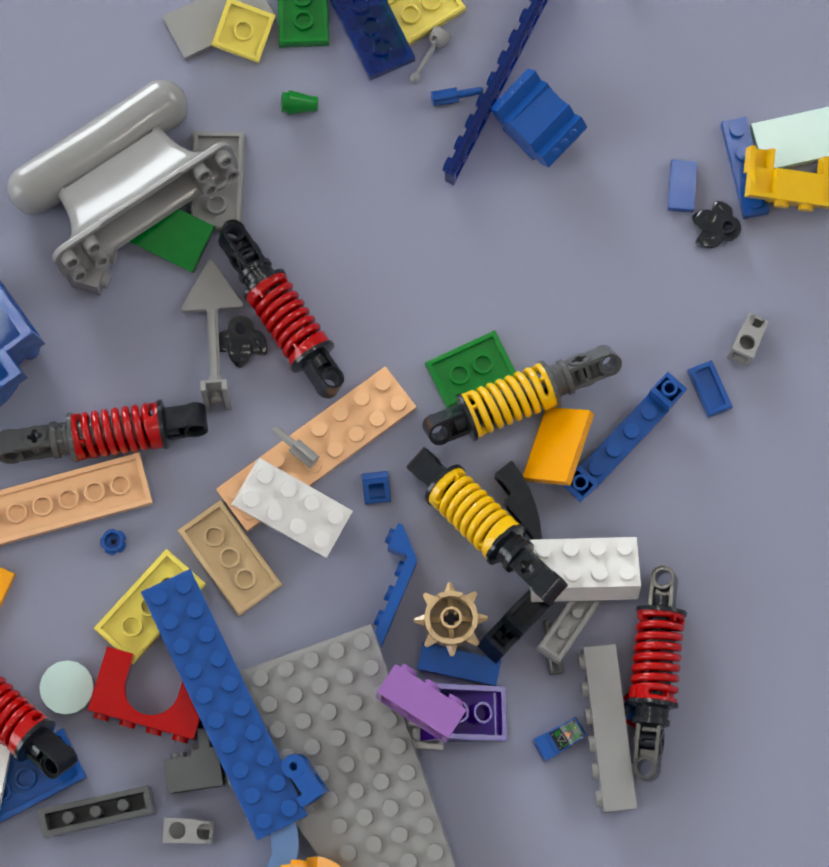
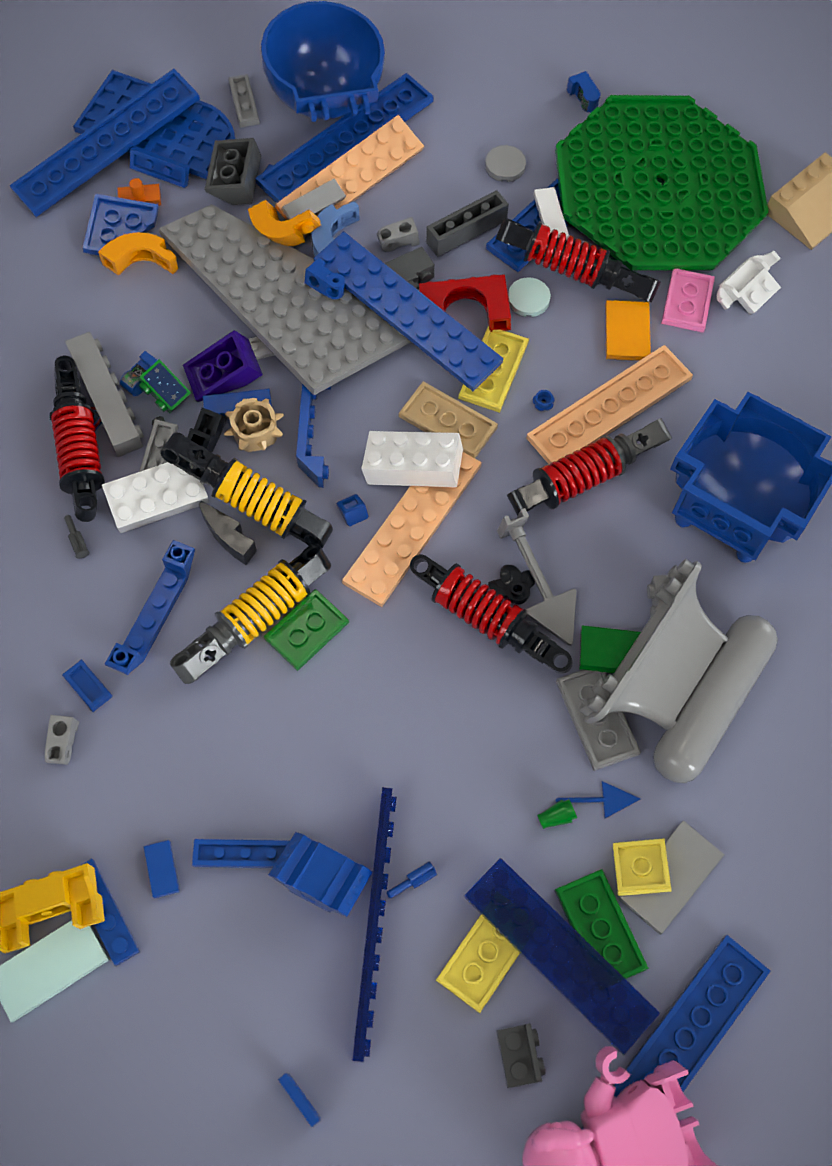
camera: 160 degrees right, 10 degrees down
light grey axle [272,426,320,468] -> none
medium lavender brick [376,664,467,744] -> none
light grey hinge [409,26,451,83] -> none
light orange tile [523,407,594,486] -> none
black plate [692,201,741,248] -> none
none -> dark grey axle [64,515,89,559]
none -> brick [138,359,191,414]
none -> blue plate [192,839,290,868]
none -> blue piece [556,781,641,818]

